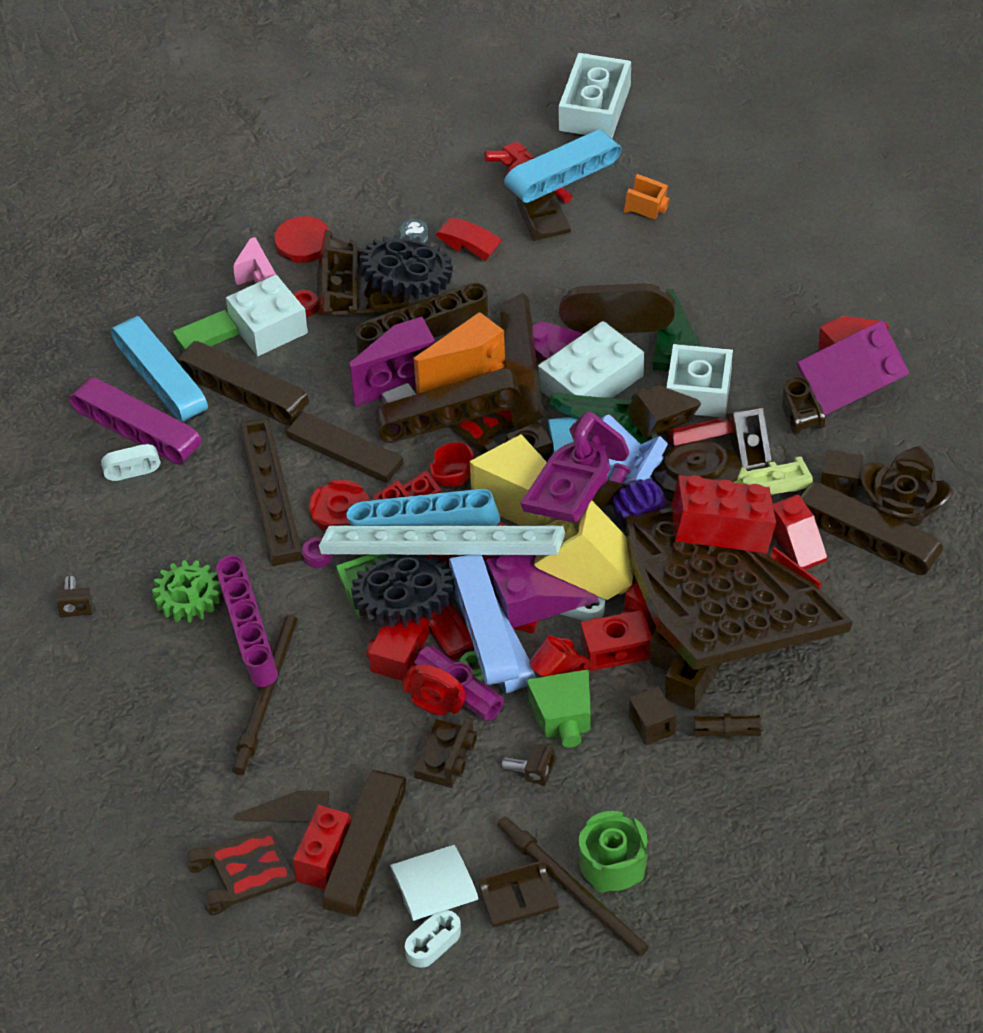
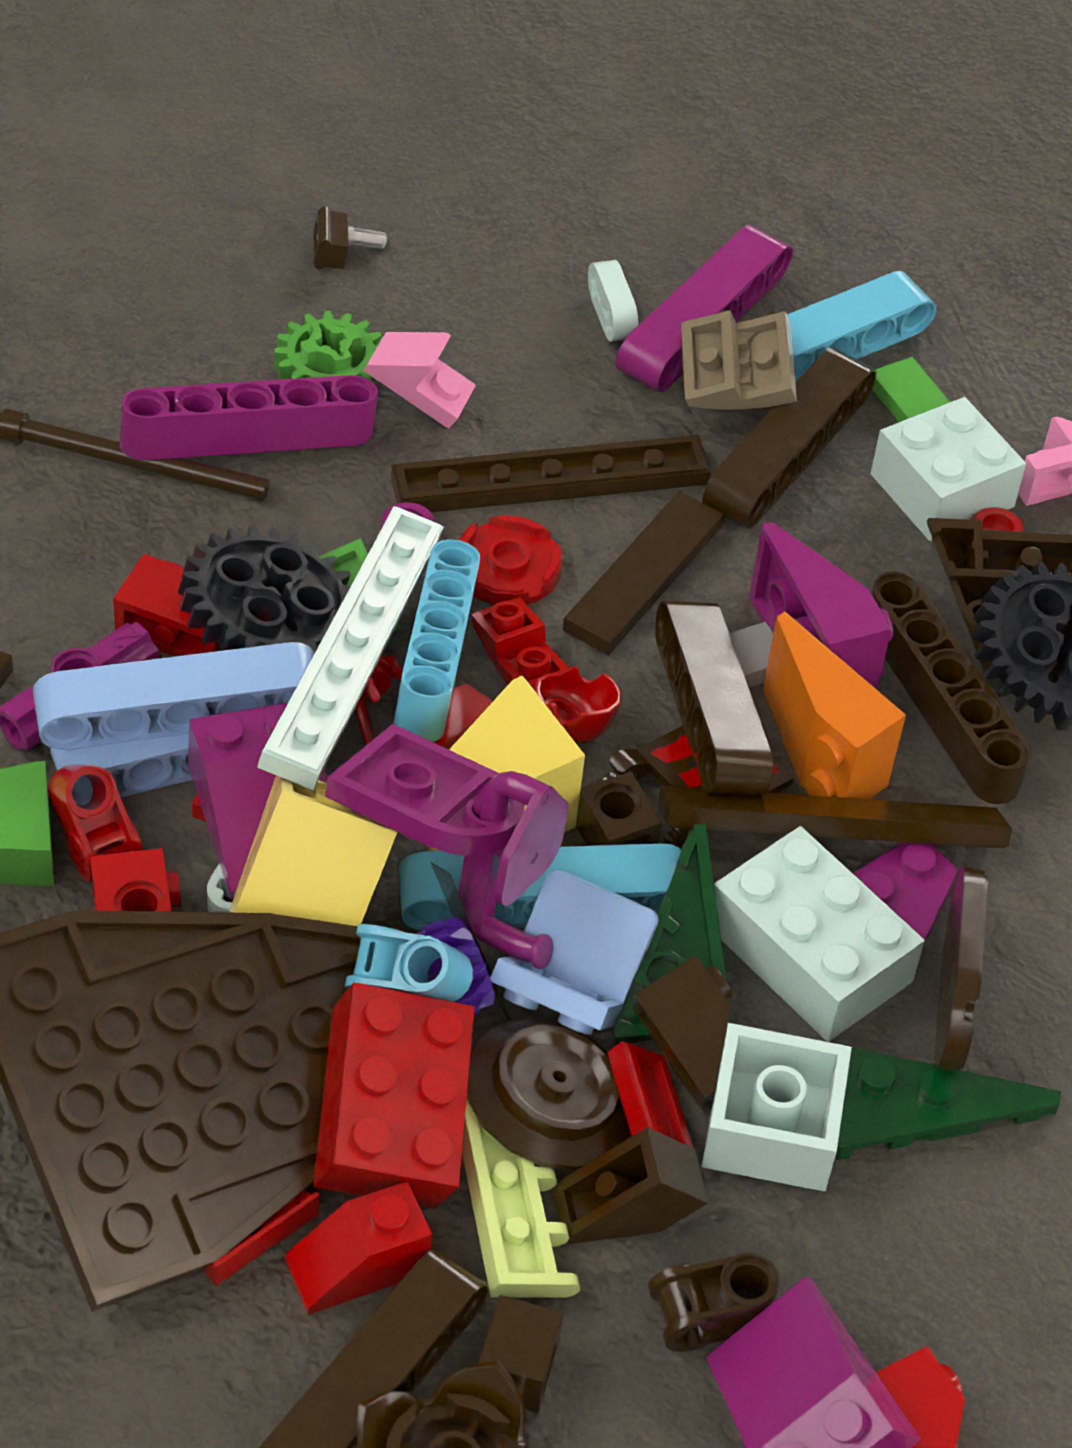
camera: 85 degrees right, 0 degrees up
red tile [402,664,466,716] -> none
none -> medium azure piece [345,924,473,1002]
none -> bright pink slope [363,332,476,429]
none -> dark tan slope [681,310,797,410]

